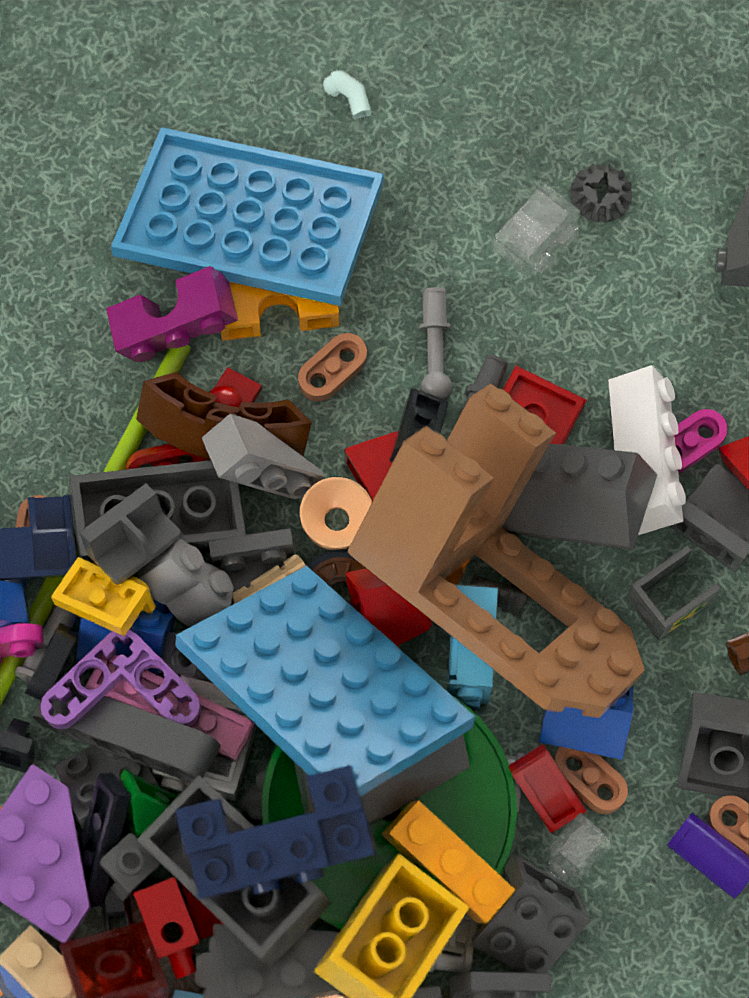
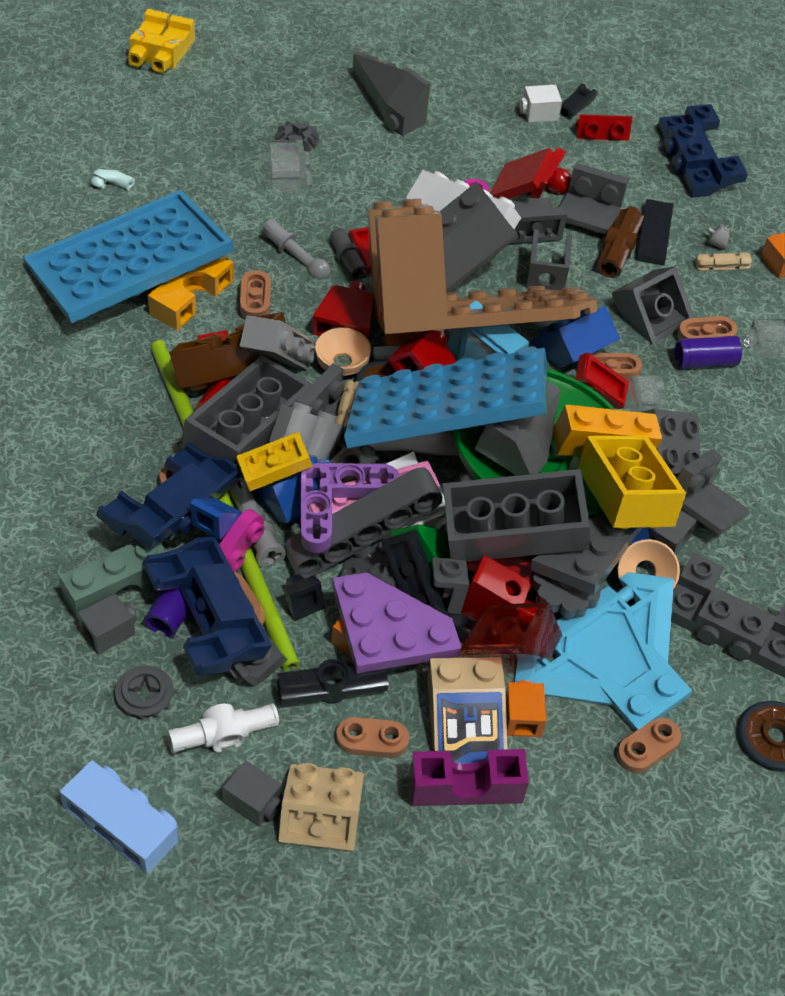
camera: 50 degrees left, 20 degrees down
black beam [25,623,79,701] -> none
dark grey panel [79,483,182,585] -> none
magenta arch [106,266,238,362] -> none
dark blue bracket [175,765,377,899] -> none
black tile [389,388,449,462] -> none

